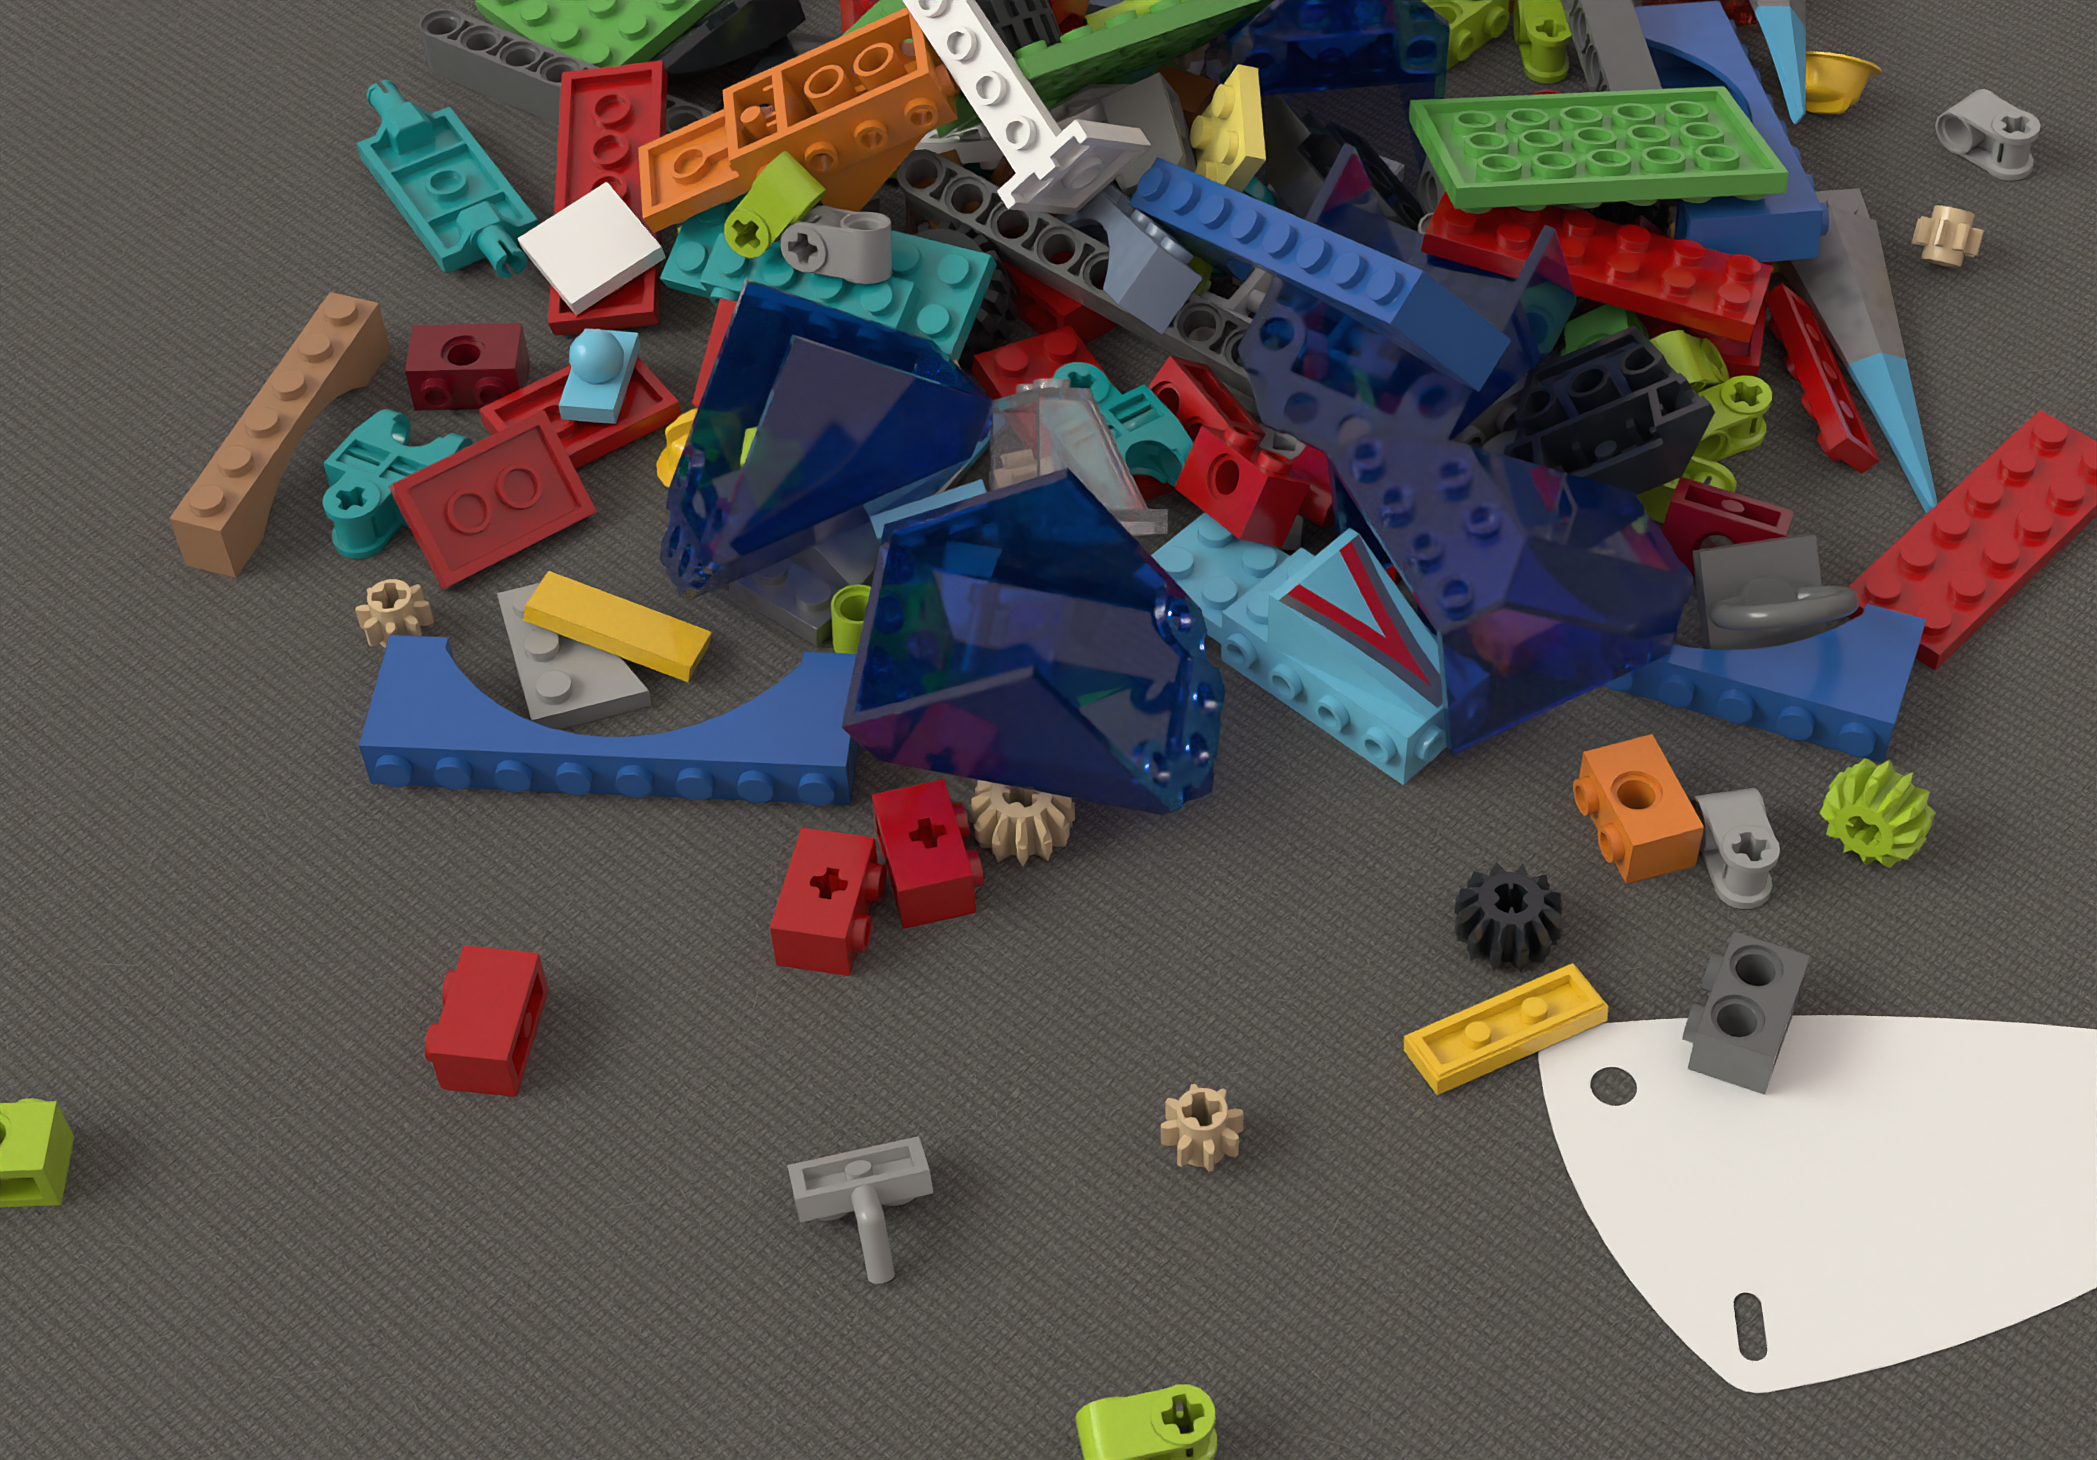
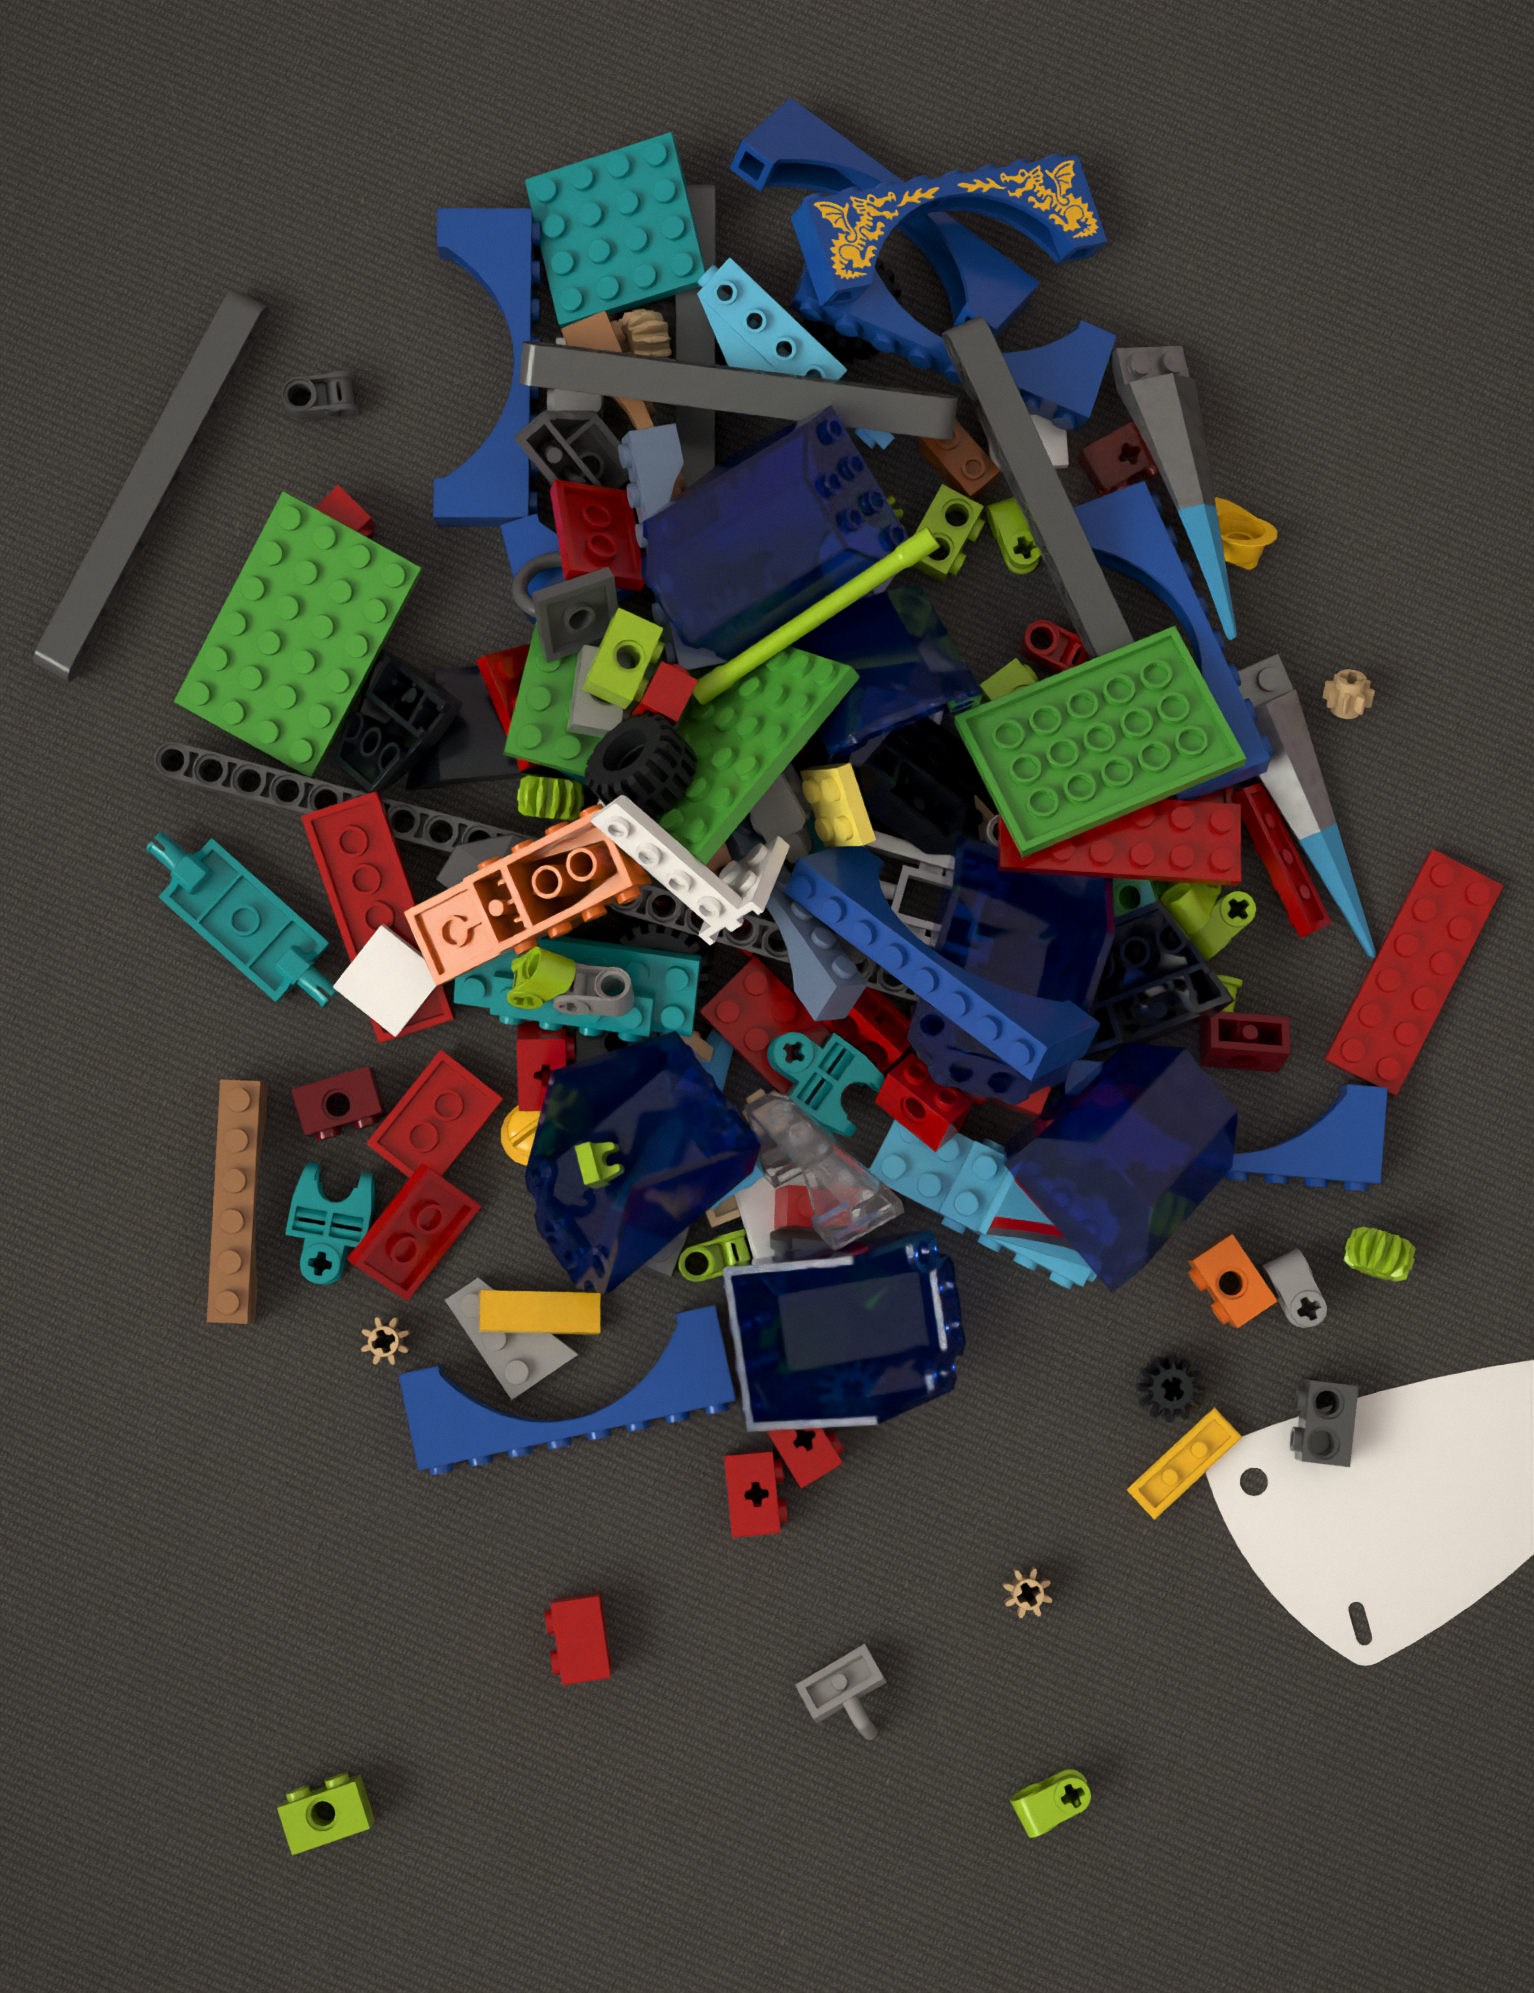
camera: 20 degrees left, 35 degrees up
medium azure tile [558,329,641,424] -> none
dark grey tile [1692,533,1860,650] -> none
light grey piece [1935,89,2041,181] -> none

